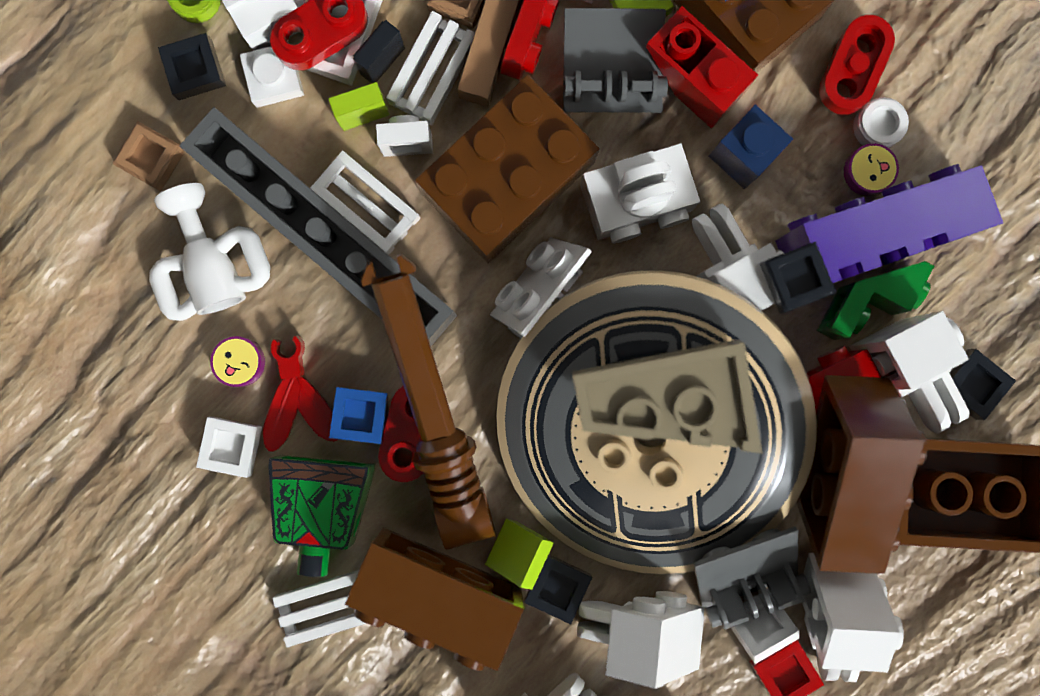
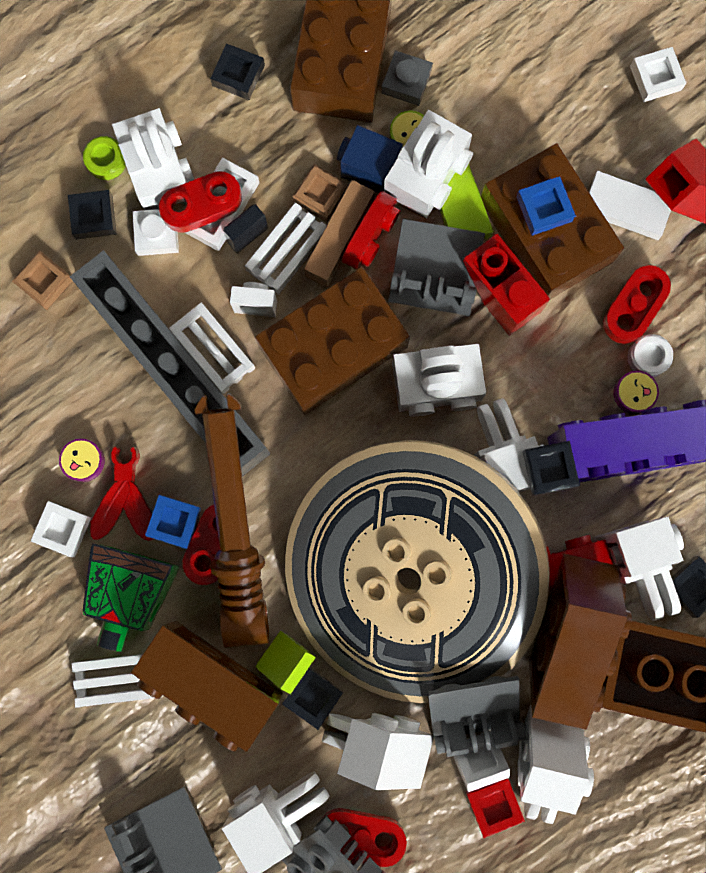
camera: 15 degrees right, 5 degrees down
white piece [149,183,270,321] -> none
lime tile [328,82,390,131] -> none
white hinge [490,238,592,339] -> none
dark tan wing [572,339,762,453] -> none
dark blue brick [708,104,793,190] -> none
green slope [817,261,934,340] -> none

